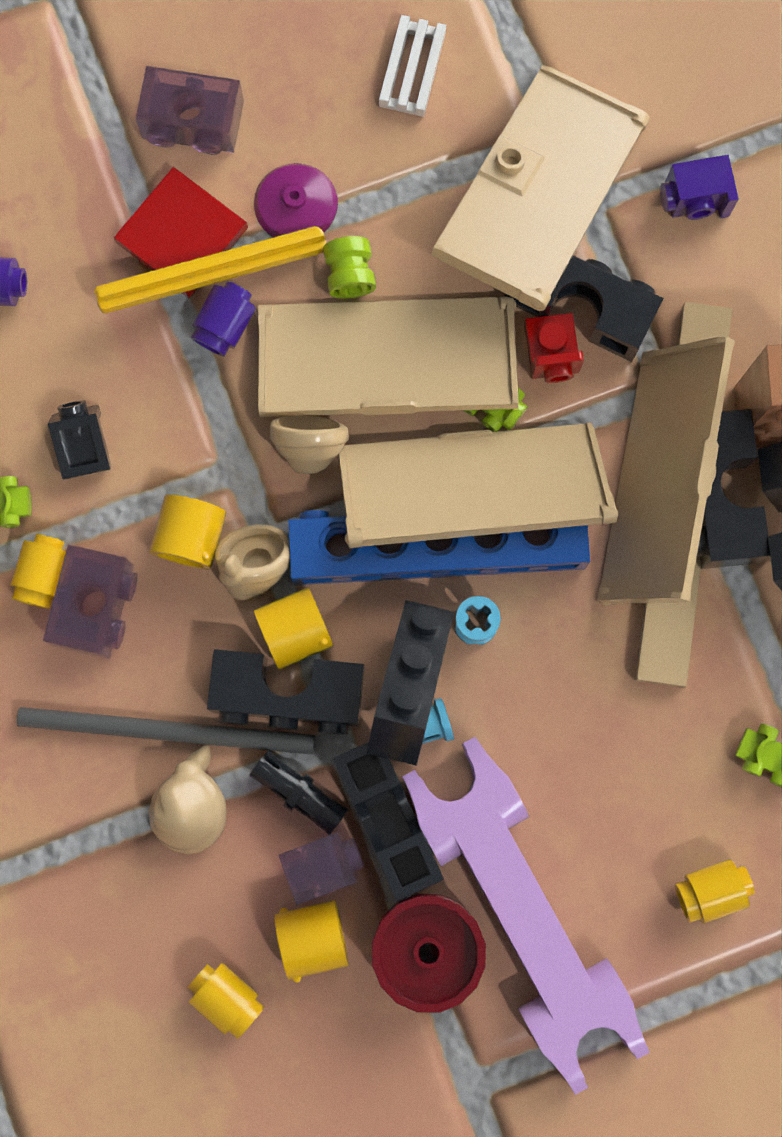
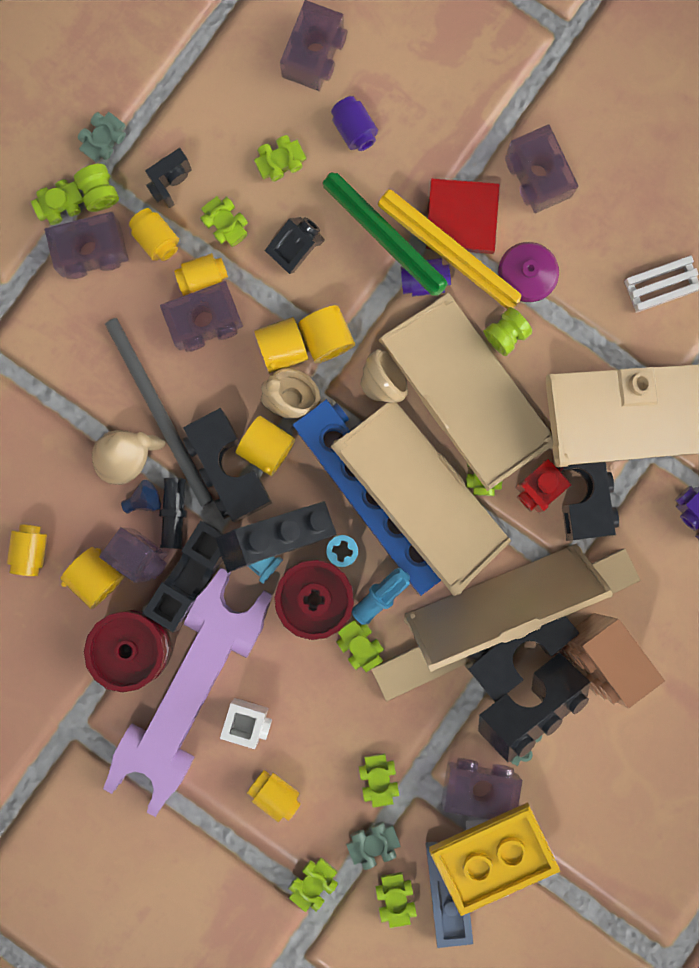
camera: 55 degrees right, 5 degrees up
none -> dark blue rock [121,480,161,514]
none -> white brick [220,698,272,749]
none -> dark red wheel [274,560,354,640]
none -> yellow piece [298,305,355,363]
none -> green axle [322,172,448,296]
none -> lime piece [336,620,384,673]
none -> dark azure axle [352,568,410,625]

